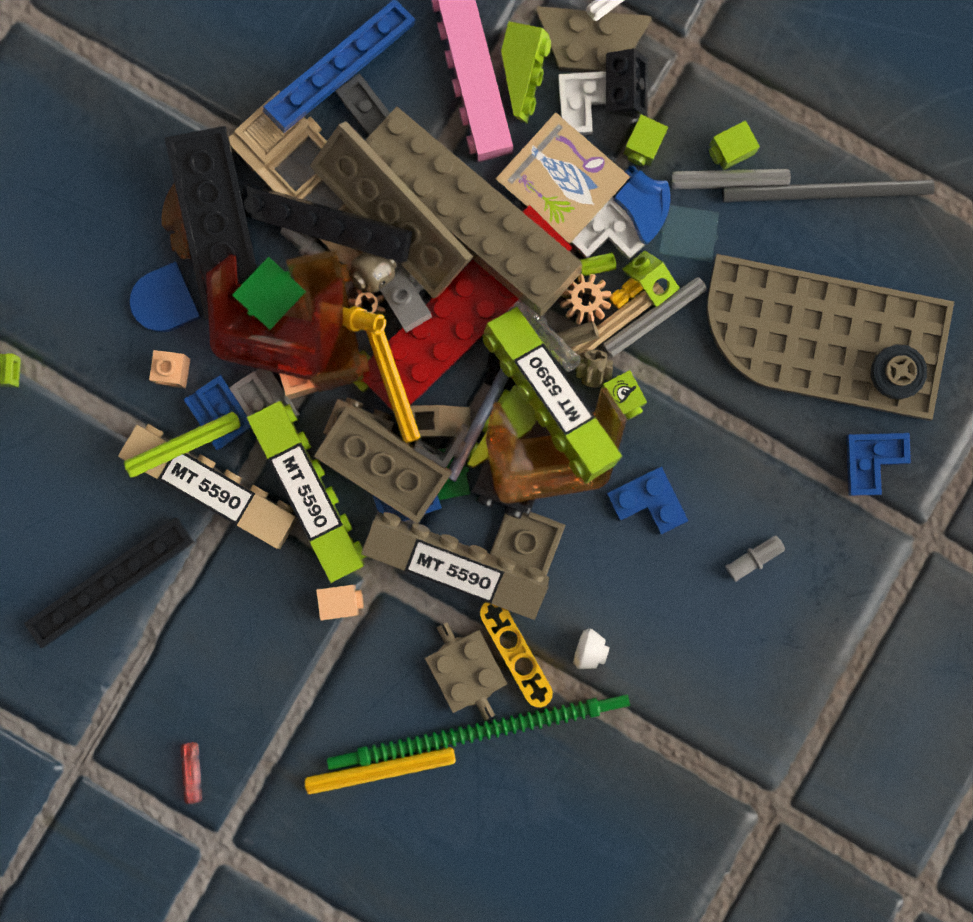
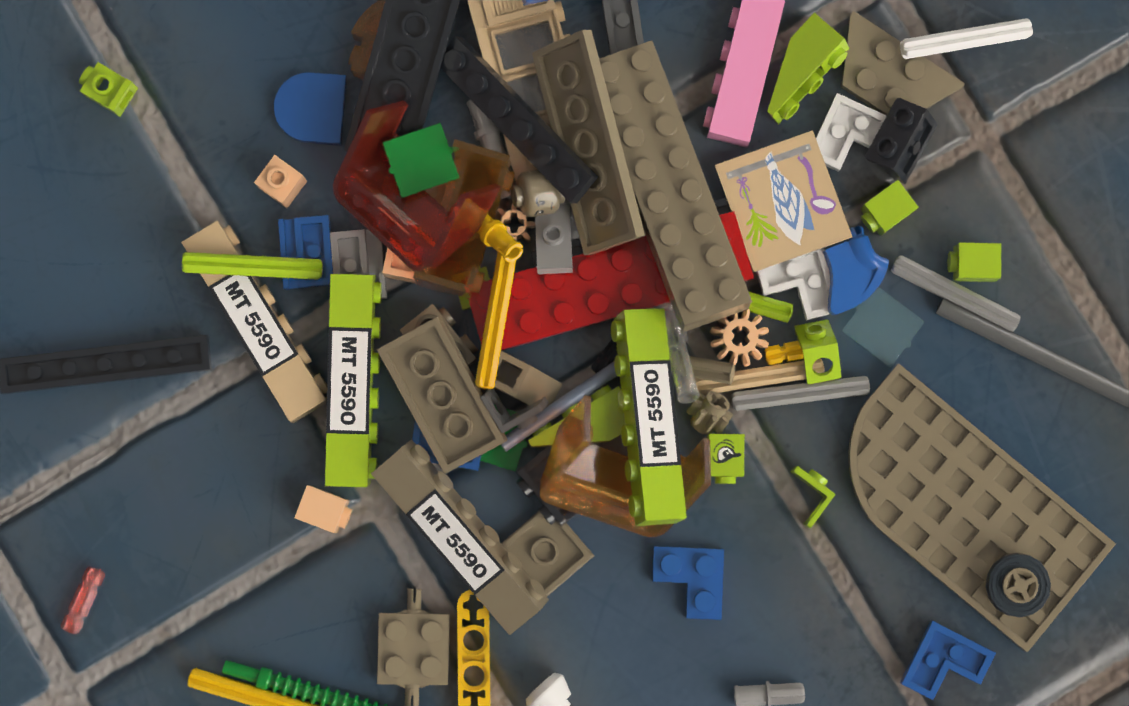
camera: 30 degrees right, 0 degrees up
none -> lime bracket [790,466,836,528]

